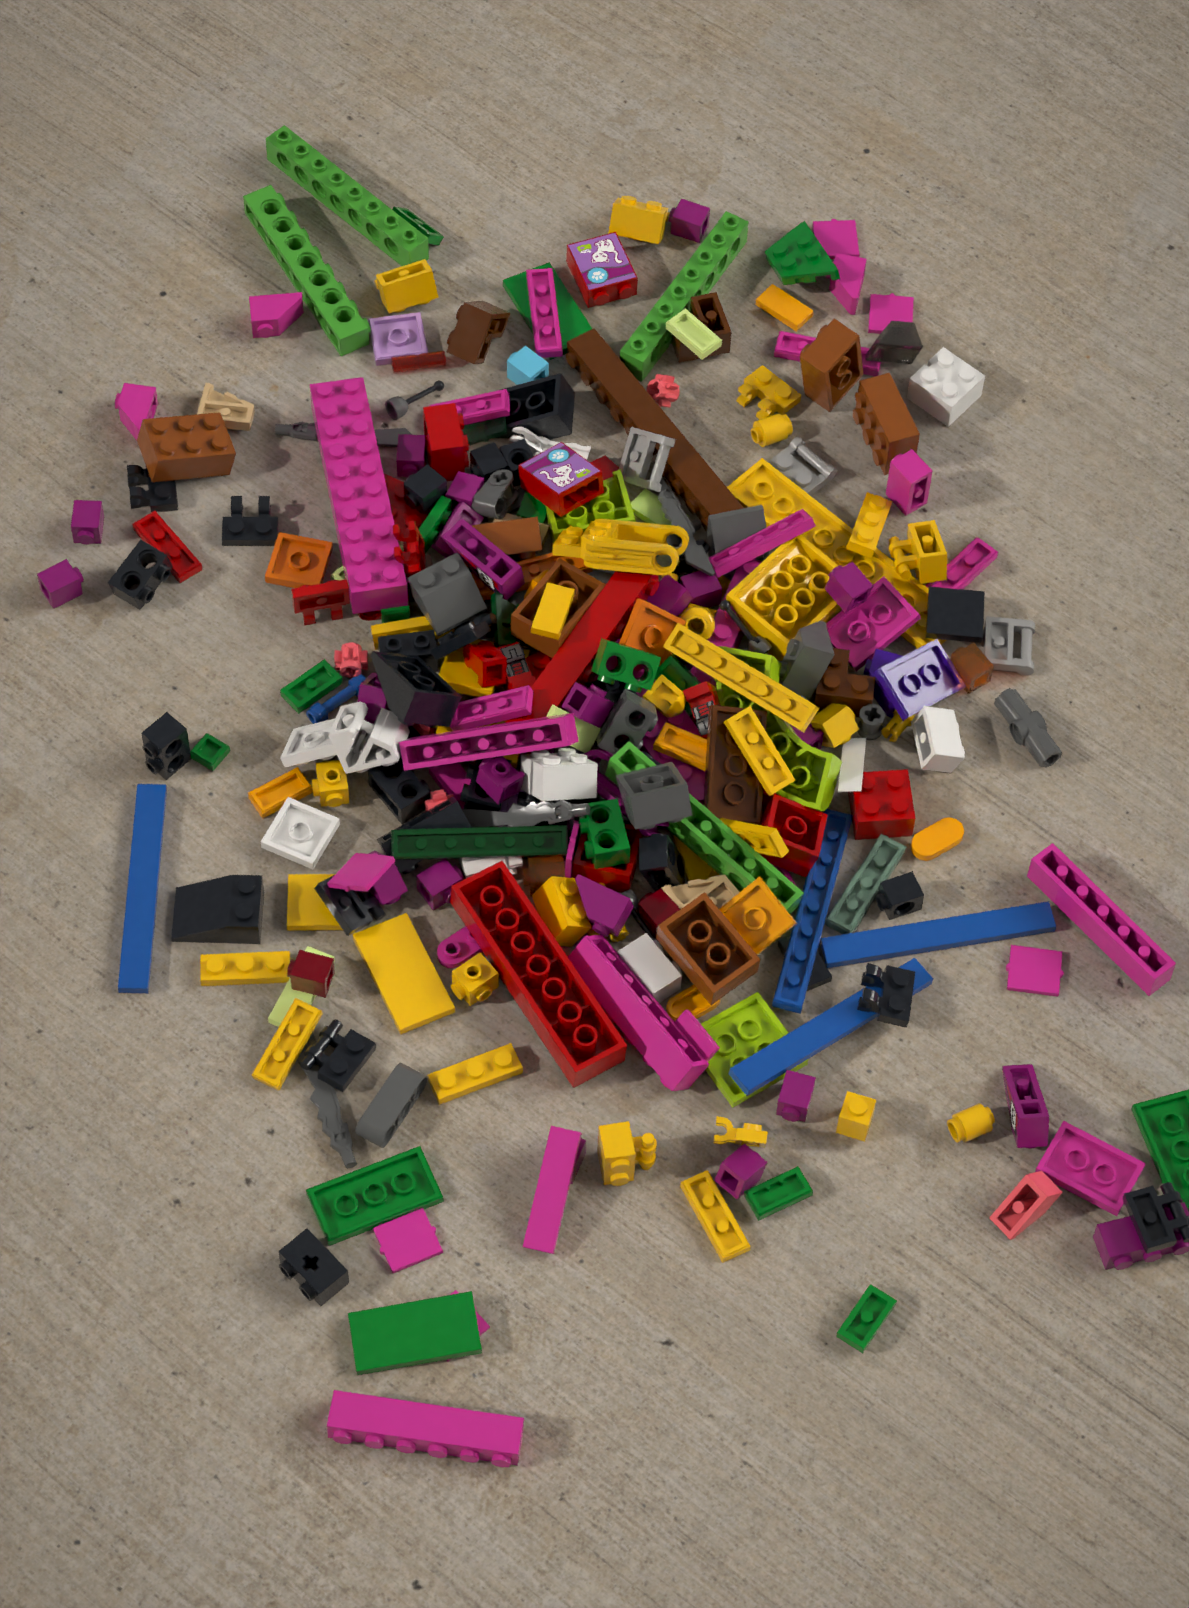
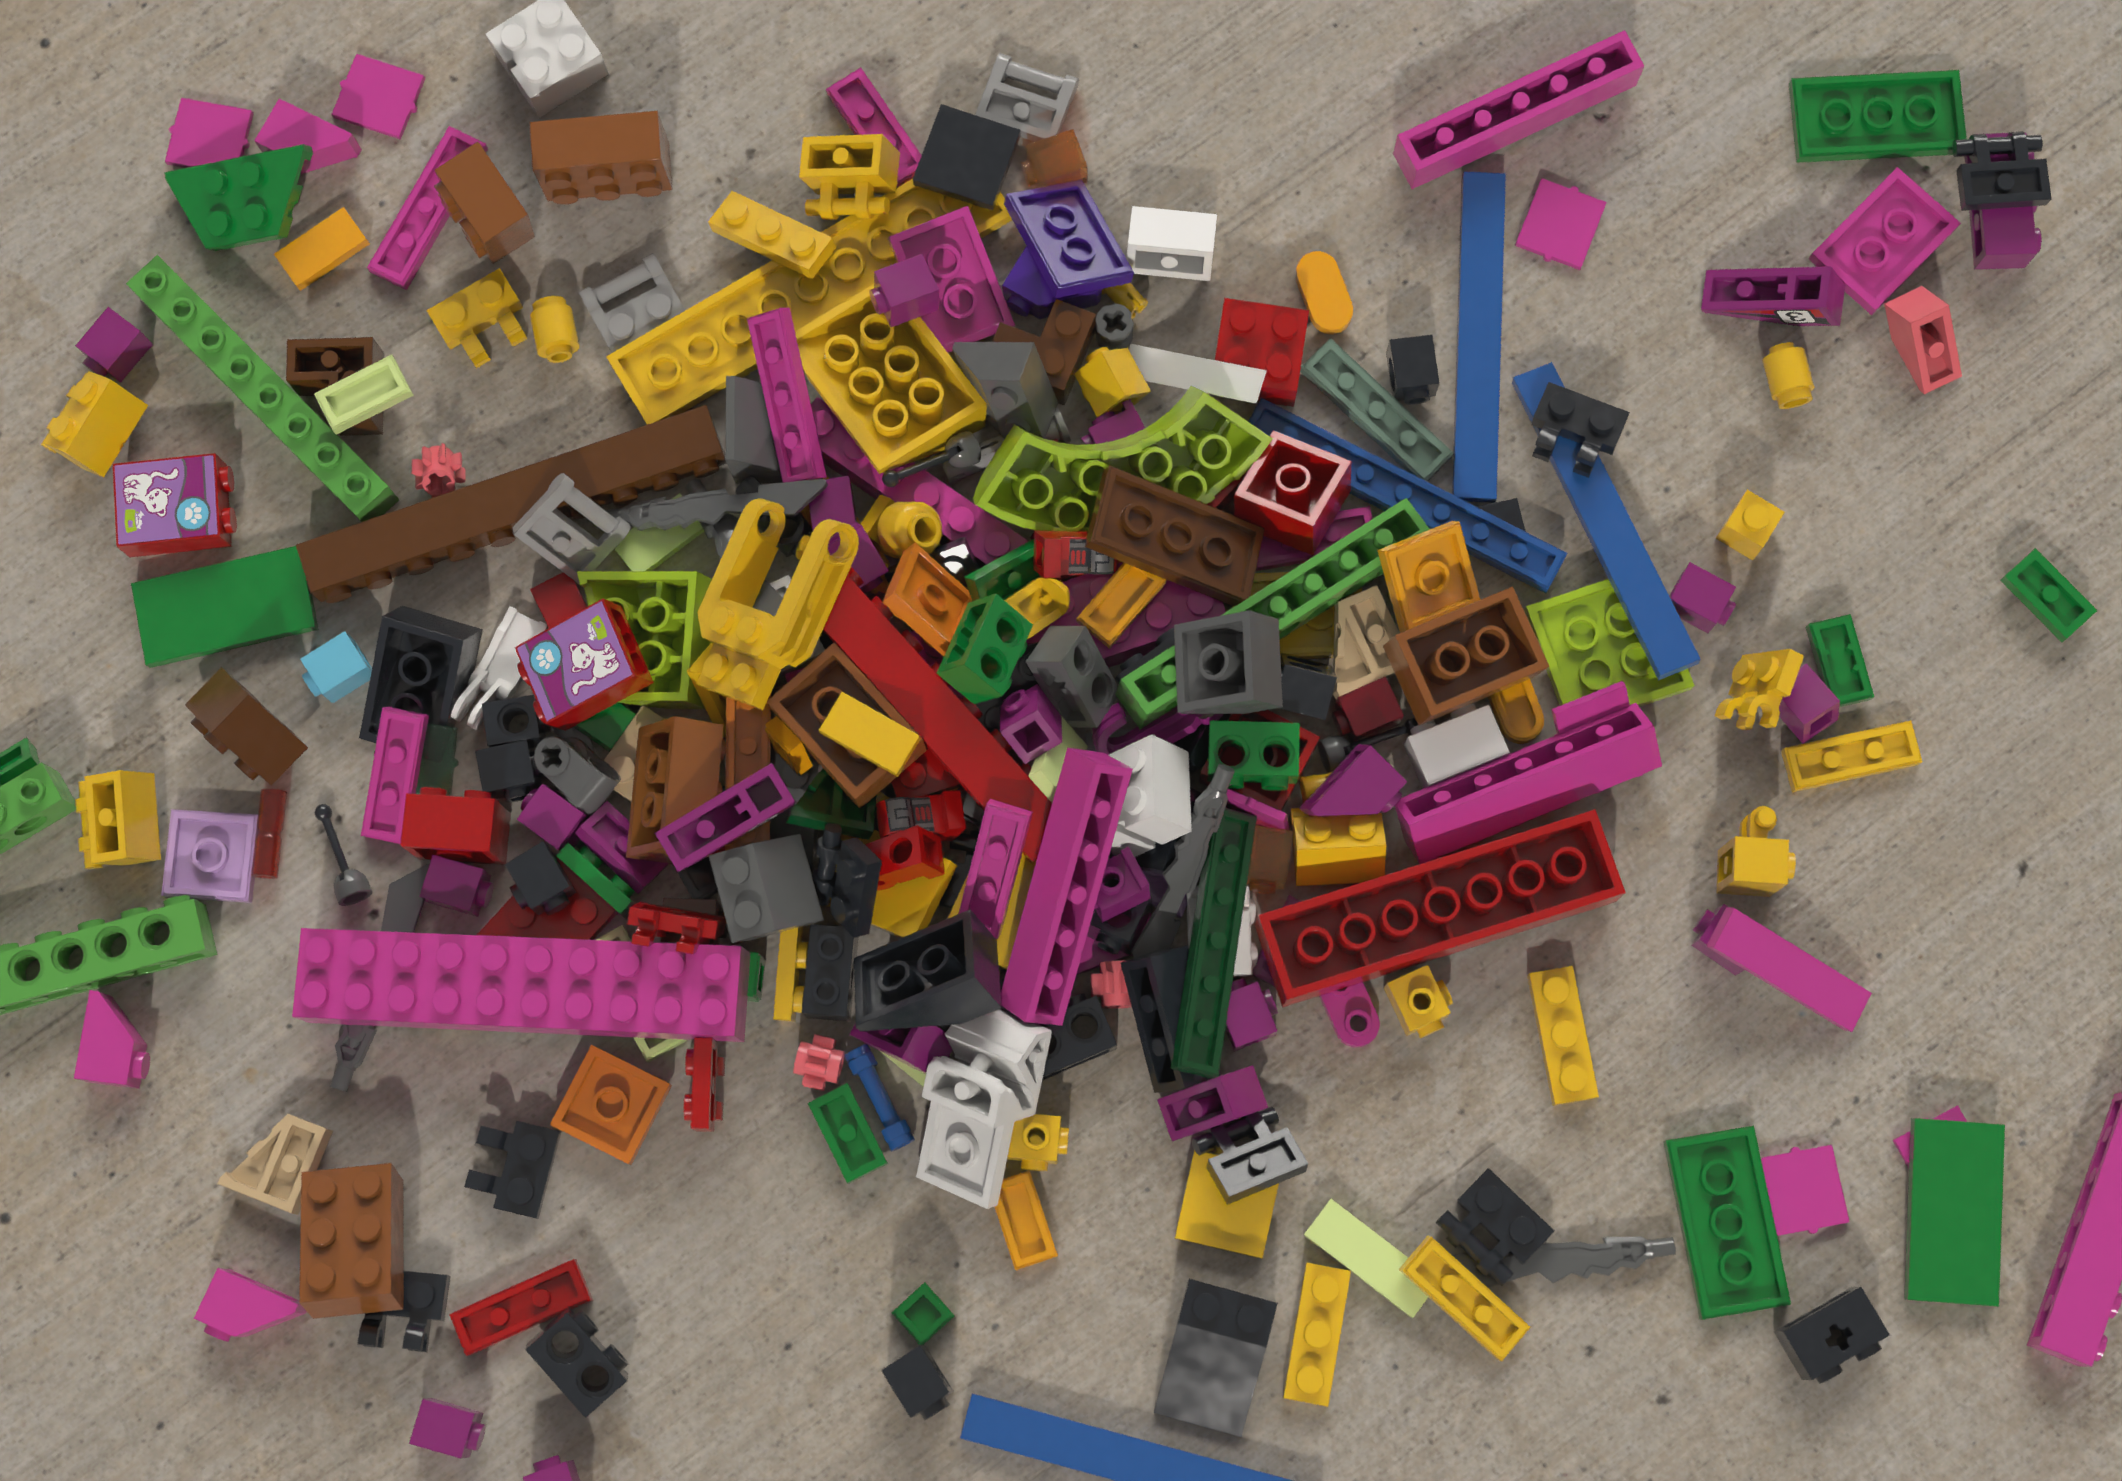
camera: 70 degrees left, 20 degrees up
white plate [261,797,340,870] -> none
dark red brick [287,950,335,998] -> none
dark pink piece [327,853,395,892] -> none
yellow tile [353,913,455,1035] -> none
dark grey beam [355,1063,428,1148] -> none
dark pink tile [526,268,563,358] -> none
yellow plate [663,623,819,733] -> none
yellow tile [720,818,789,858] -> none
yellow plate [724,706,795,796] -> none
clear smoke slope [864,321,923,364] -> none
dark pink brick [886,449,933,516] -> none
dark grey piece [994,688,1062,768] -> none

